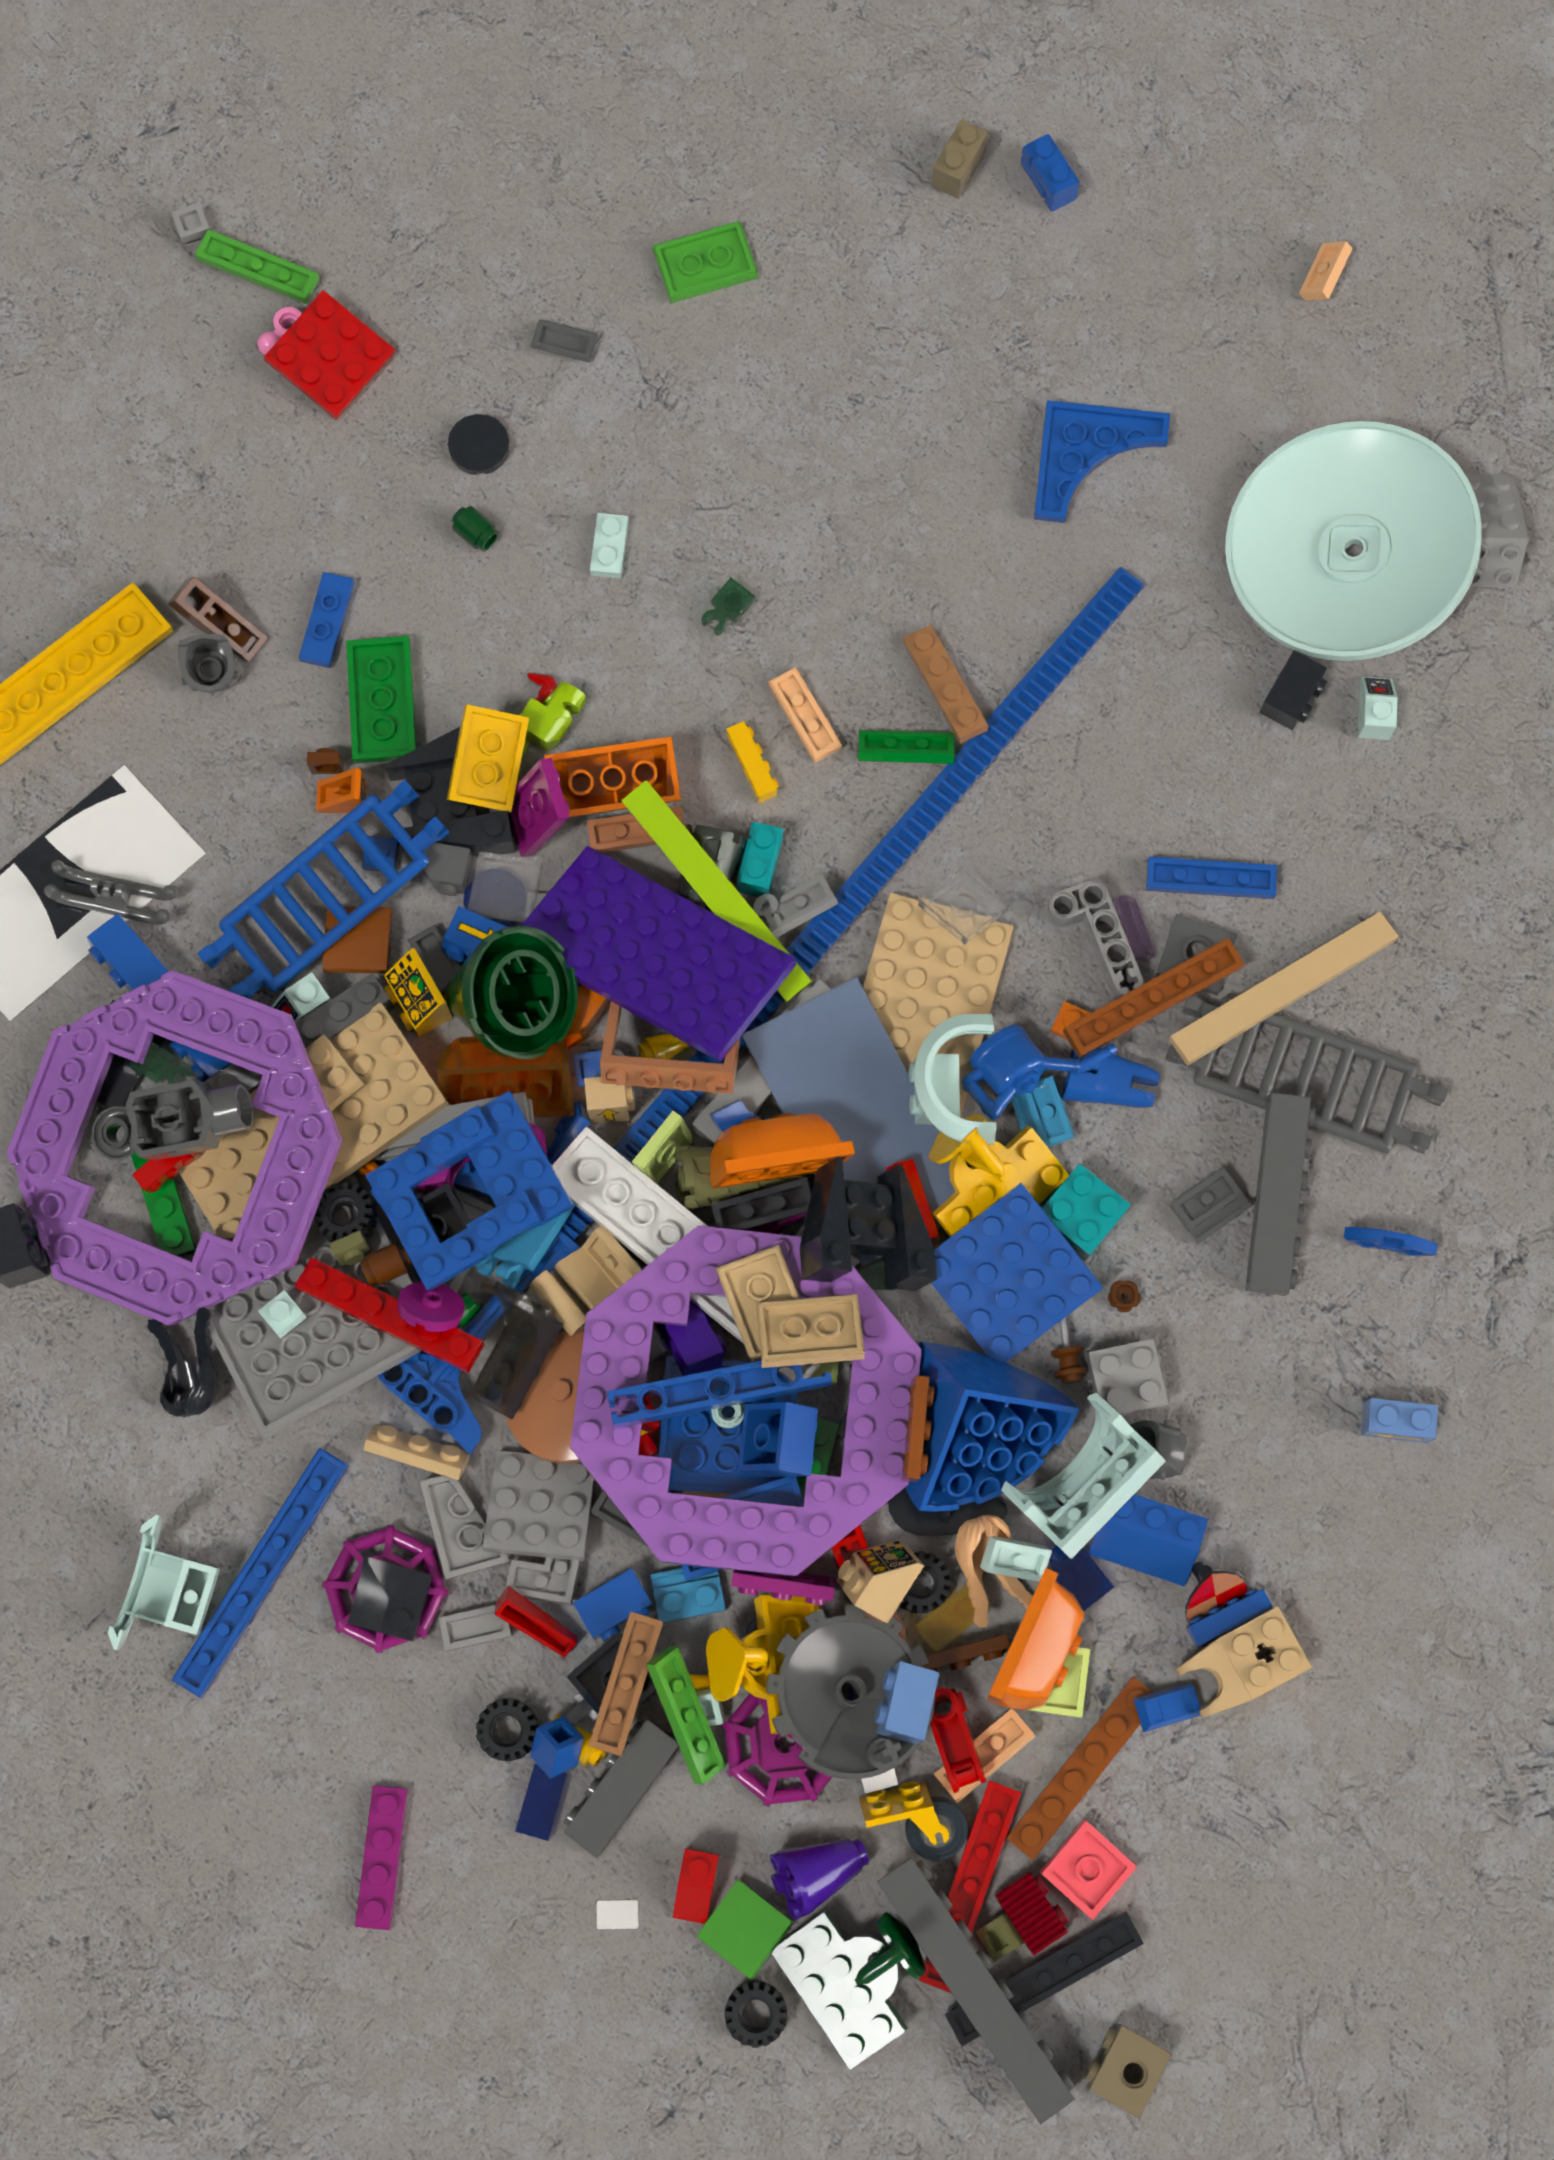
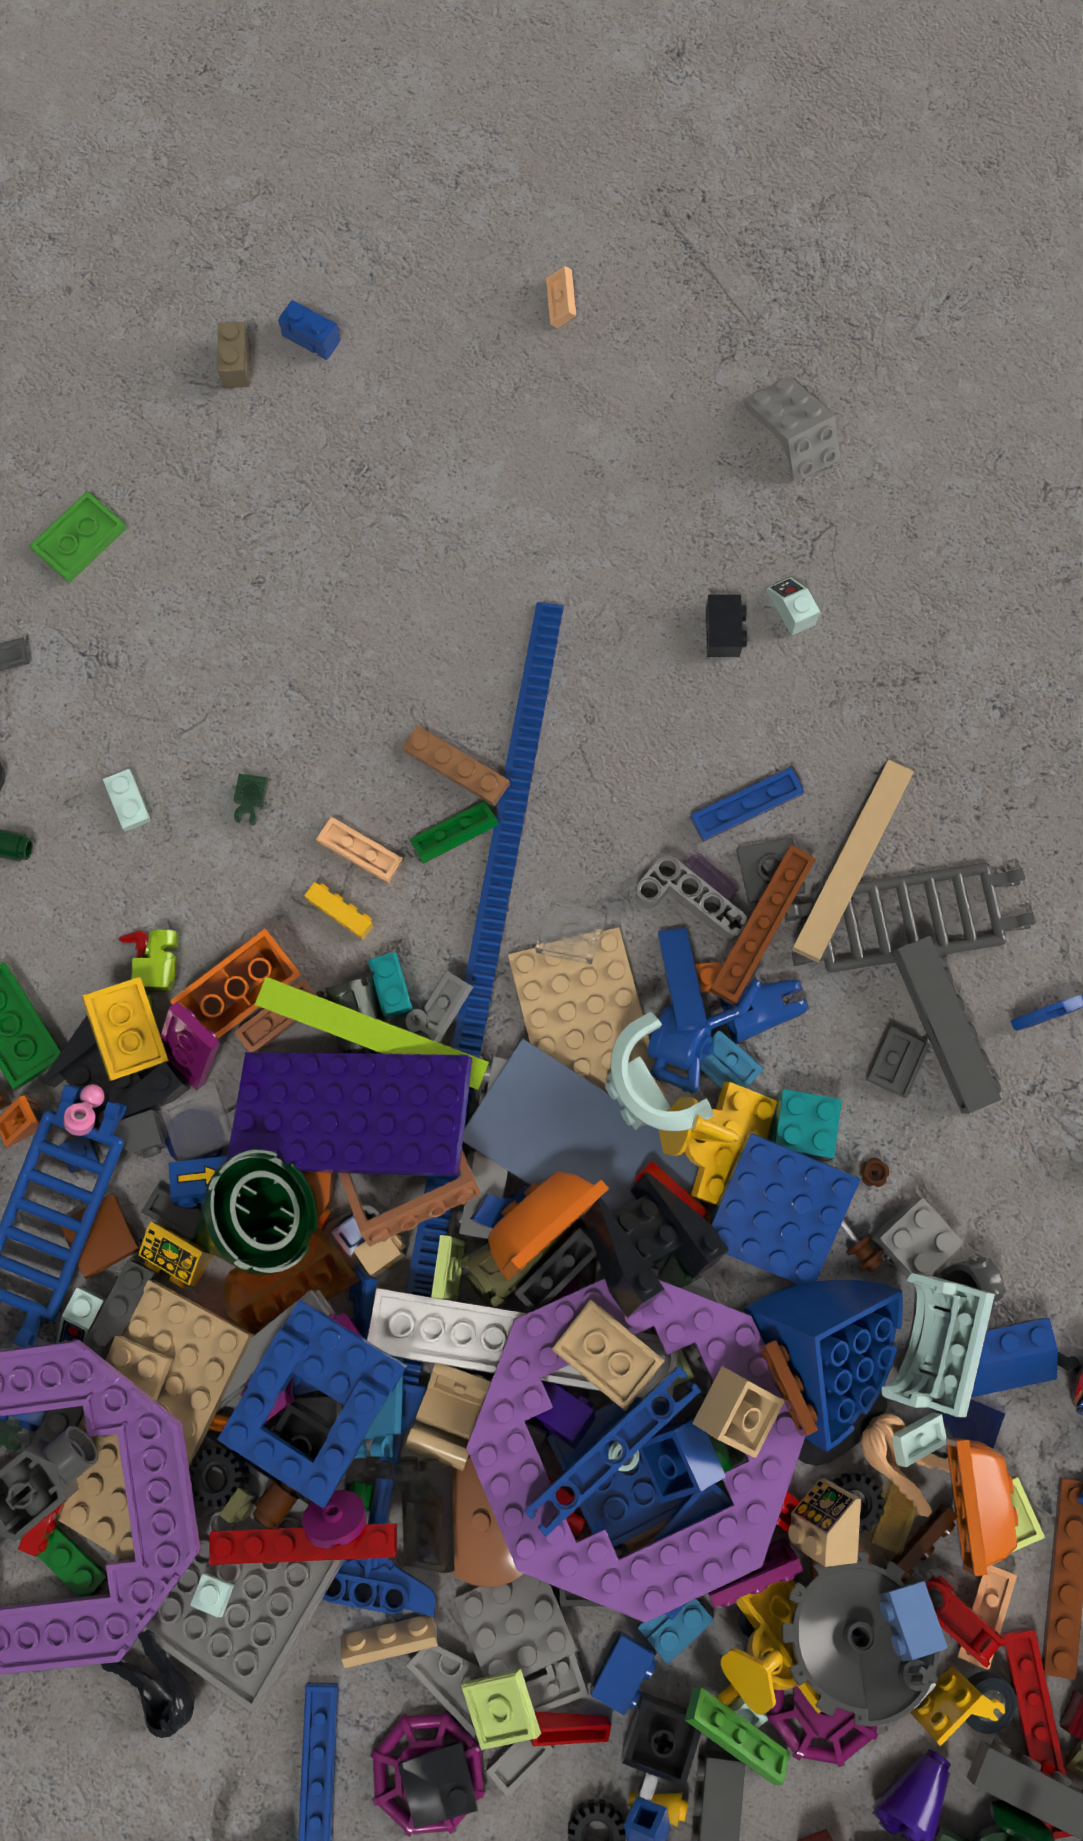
camera: 30 degrees left, 0 degrees up
medium nougat plate [588,1612,664,1757] -> none
yellow cone [637,1033,688,1060] -> none
tan tile [756,1294,865,1368] -> none
blue plate [1034,400,1170,523] -> none
light aqua dish [1225,421,1482,661] -> none
none -> bright pink plate [64,1084,104,1136]
none -> yellowish green tile [461,1669,541,1750]
none -> blue tile [658,928,707,1032]
none -> tan slope [692,1366,785,1458]

